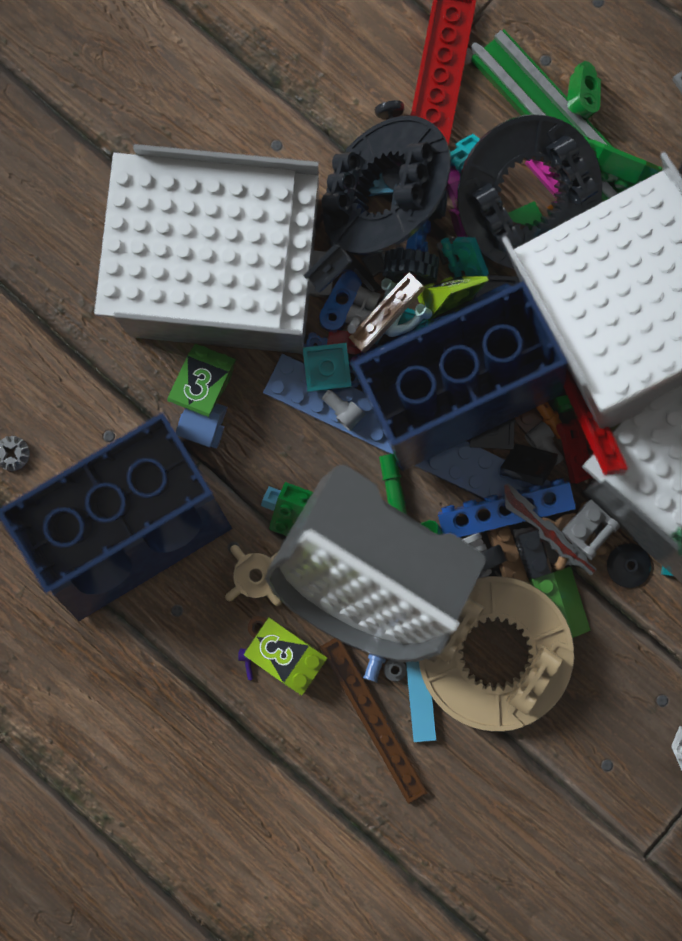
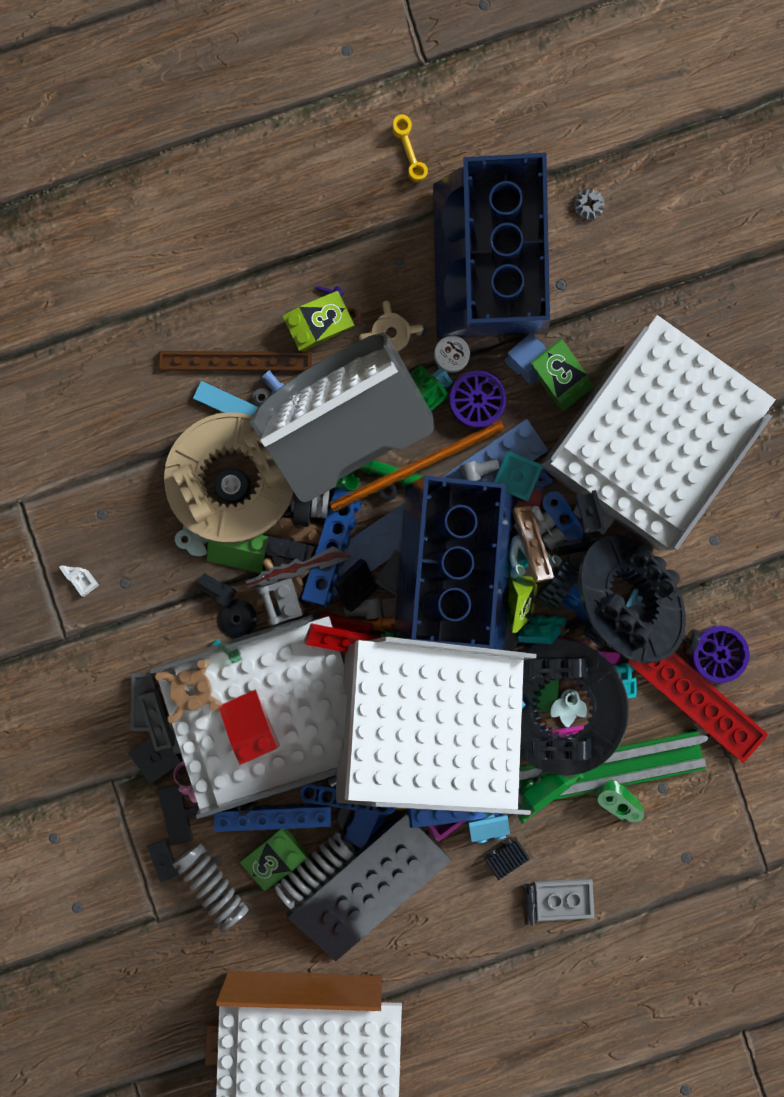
camera: 120 degrees right, 5 degrees up
none -> light aqua plate [175,526,209,556]
none -> black piece [196,573,237,607]
none -> black wheel [214,468,250,502]
none -> orange axle [330,420,504,512]
none -> black plate [378,483,397,501]
none -> yellow piece [392,114,428,182]
none -> white head [434,336,470,373]
none -> dark purple piece [448,370,506,429]
none -> light aqua plate [550,689,587,727]
none -> dark purple piece [689,625,750,683]

